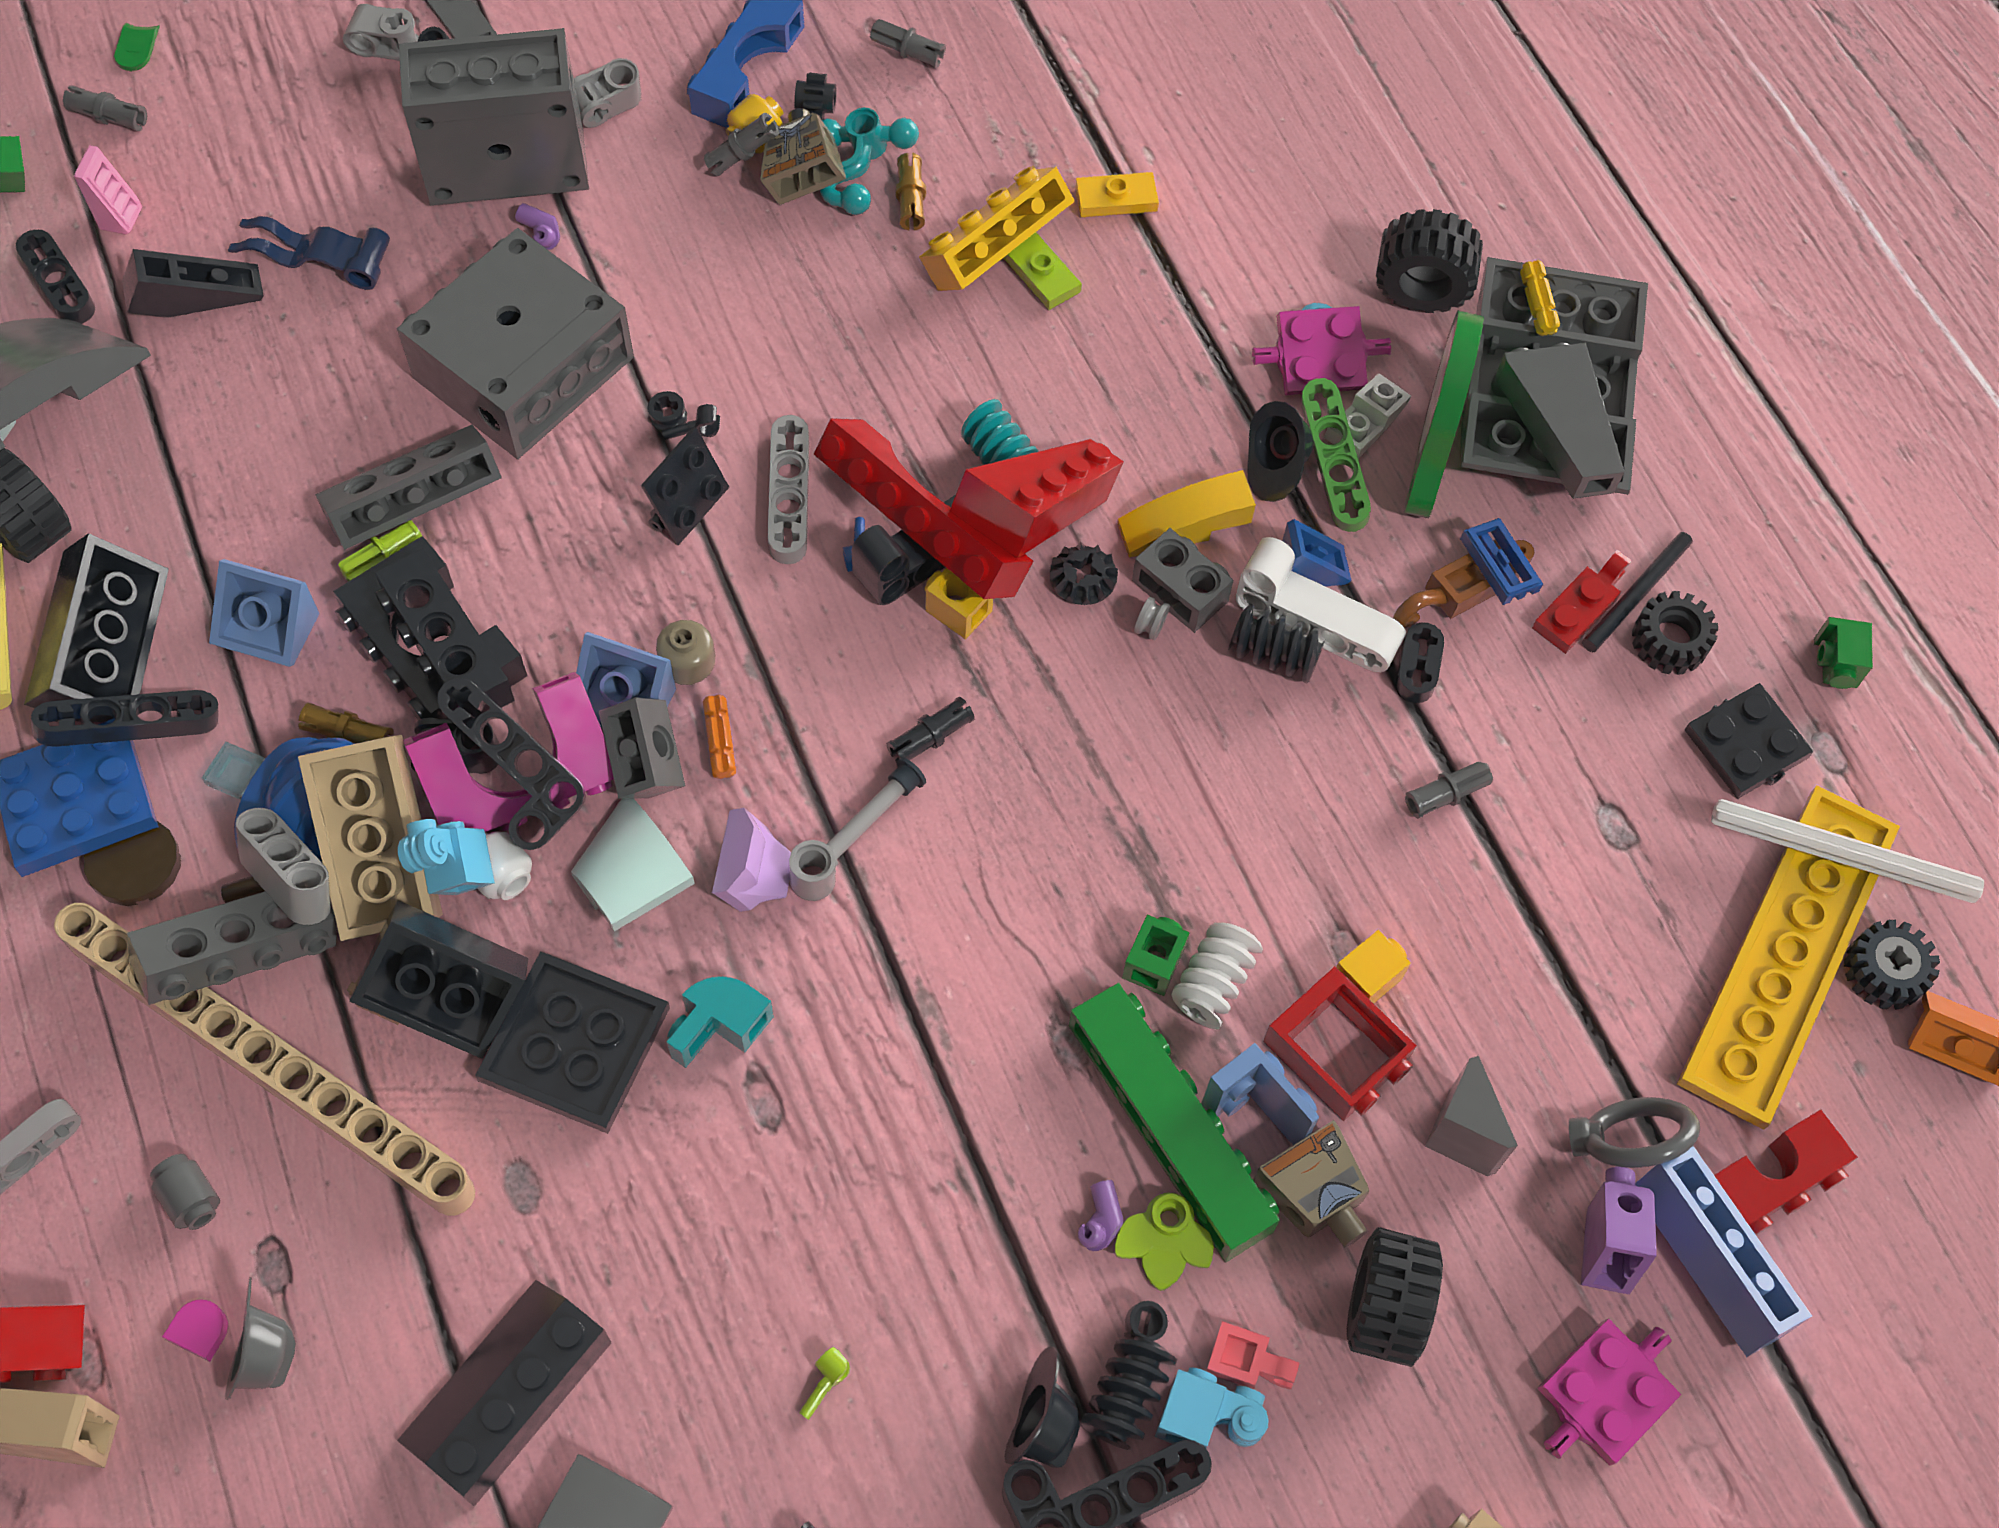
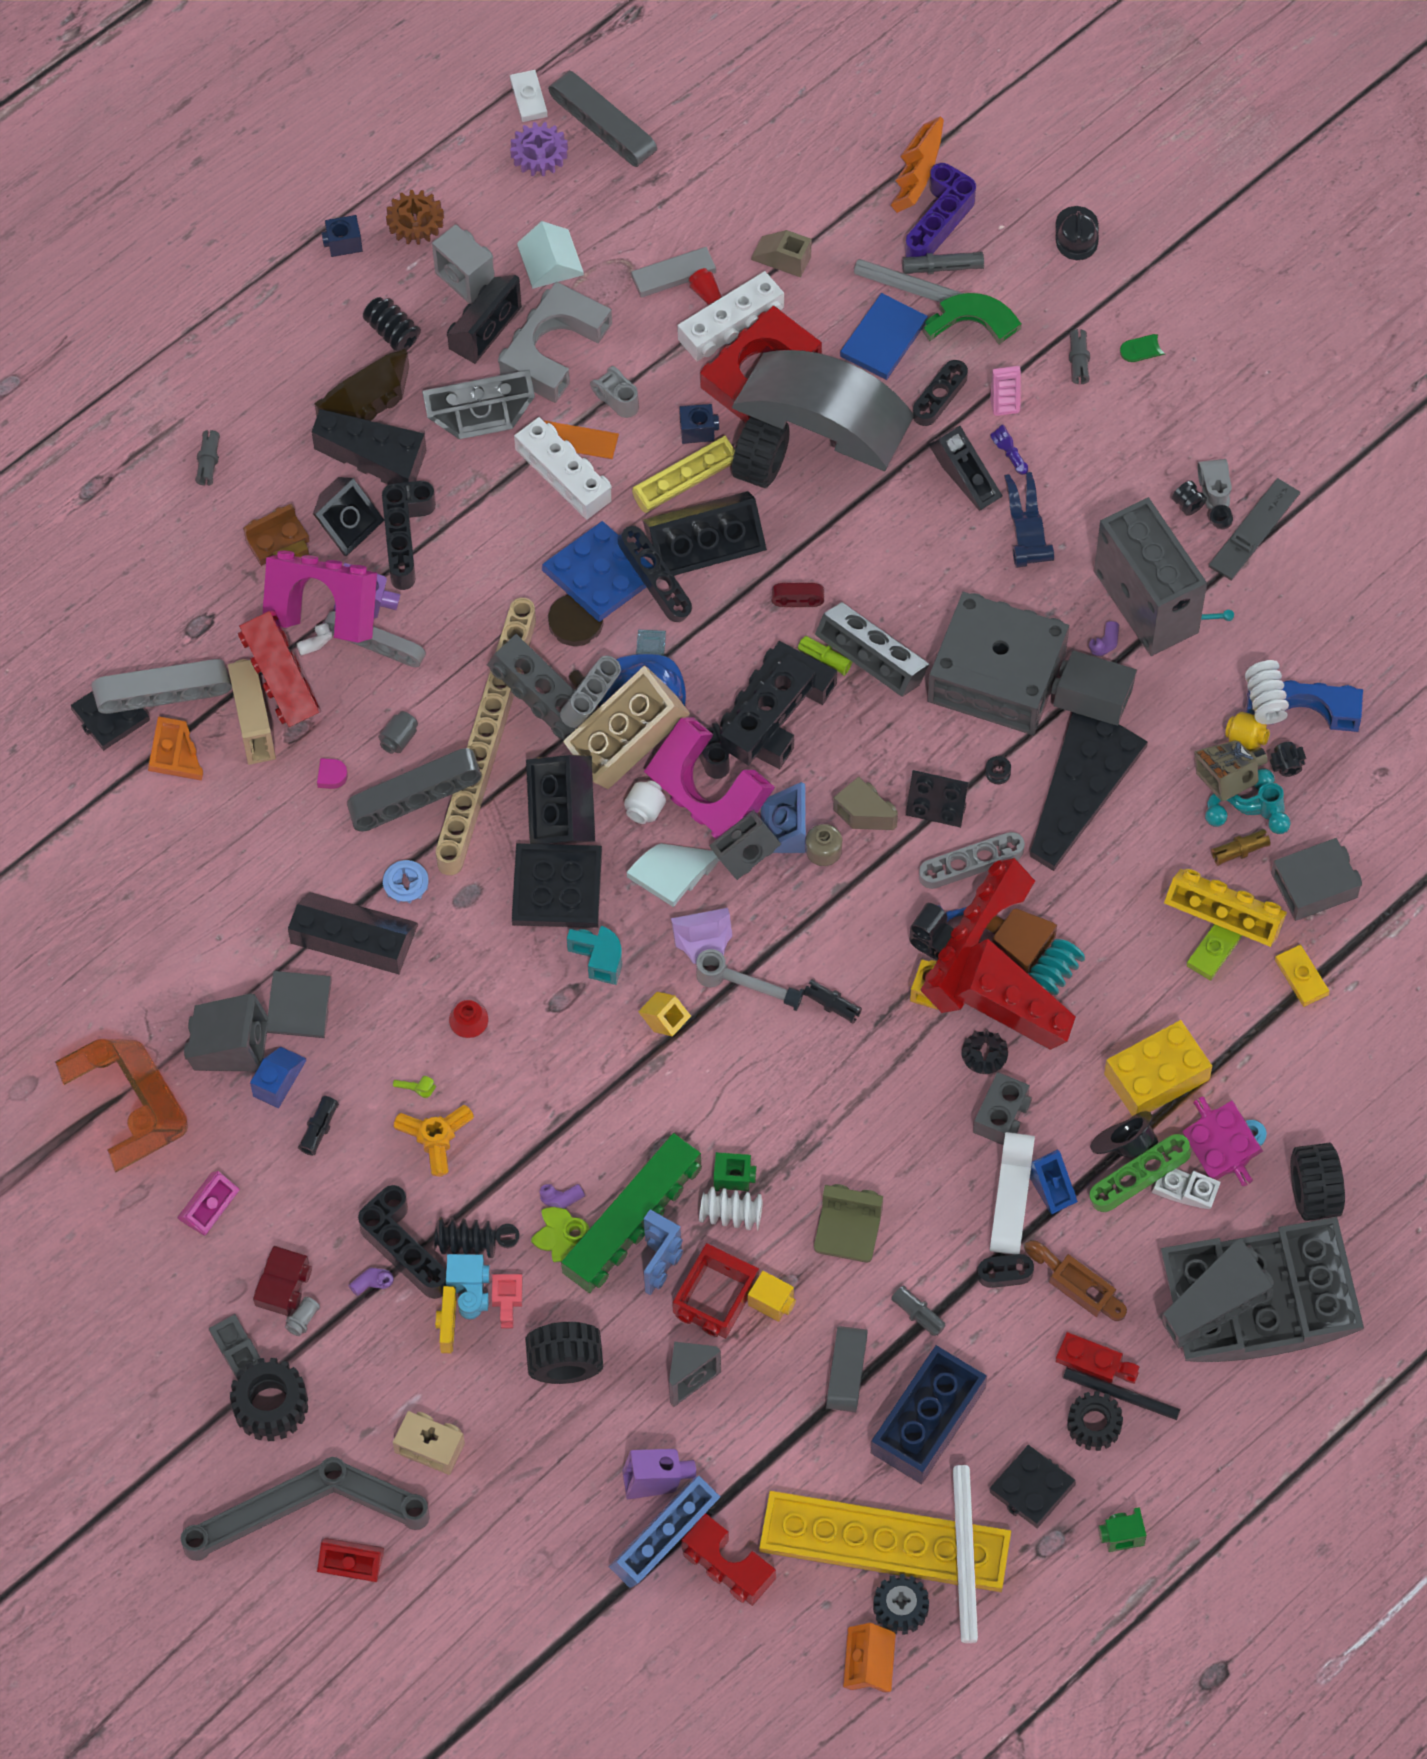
camera: 75 degrees right, 0 degrees up
medium blue slope [209,559,320,667] -> none
dark grey piece [225,1277,296,1400] -> none
pearl gold pin [298,702,394,744] -> none
medium azure brick [398,819,495,895] -> none
black beam [437,678,586,850] -> none
light grey piece [574,58,641,128] -> none
black hand [662,404,720,440] -> none
orange axle [703,695,736,779] -> none
dark grey pin [704,113,779,176] -> none
dark grey axle [870,19,946,68] -> none
black piece [1004,1347,1080,1468] -> none
yellow slope [1117,470,1256,558] -> none
light grey bush [1134,597,1170,641] -> none
black piece [1228,603,1325,683] -> none
dark tan torso [1253,1120,1369,1248] -> none
green piece [1404,310,1484,519] -> none
blue tile [1460,518,1543,605] -> none
yellow axle [1520,260,1560,336] -> none
dark pink plate [1537,1318,1681,1466] -> none
dark grey piece [1569,1097,1700,1168] -> none
none -> dark grey beam [347,748,482,832]
none -> light blue gear [383,860,429,904]
none -> light orange bush [393,1105,474,1177]
none -> yellow plate [435,1286,457,1354]
none -> red cone [449,1000,489,1038]
none -> yellow brick [638,992,691,1037]
none -> dark red beam [772,583,824,607]
none -> olive bracket [814,1184,883,1263]
none -> dark grey beam [826,1326,868,1413]
none -> dark tan slope [833,777,898,830]
none -> dark blue brick [870,1345,987,1485]
none -> dark orange torso [985,908,1057,974]
none -> dark purple piece [990,424,1028,475]
none -> black wing [1030,712,1148,871]
none -> dark grey brick [1051,650,1137,726]
none -> yellow brick [1104,1020,1212,1116]
none -> black wheel [1172,481,1207,516]
none -> white piece [1245,660,1289,724]
none -> dark grey brick [1271,838,1362,921]

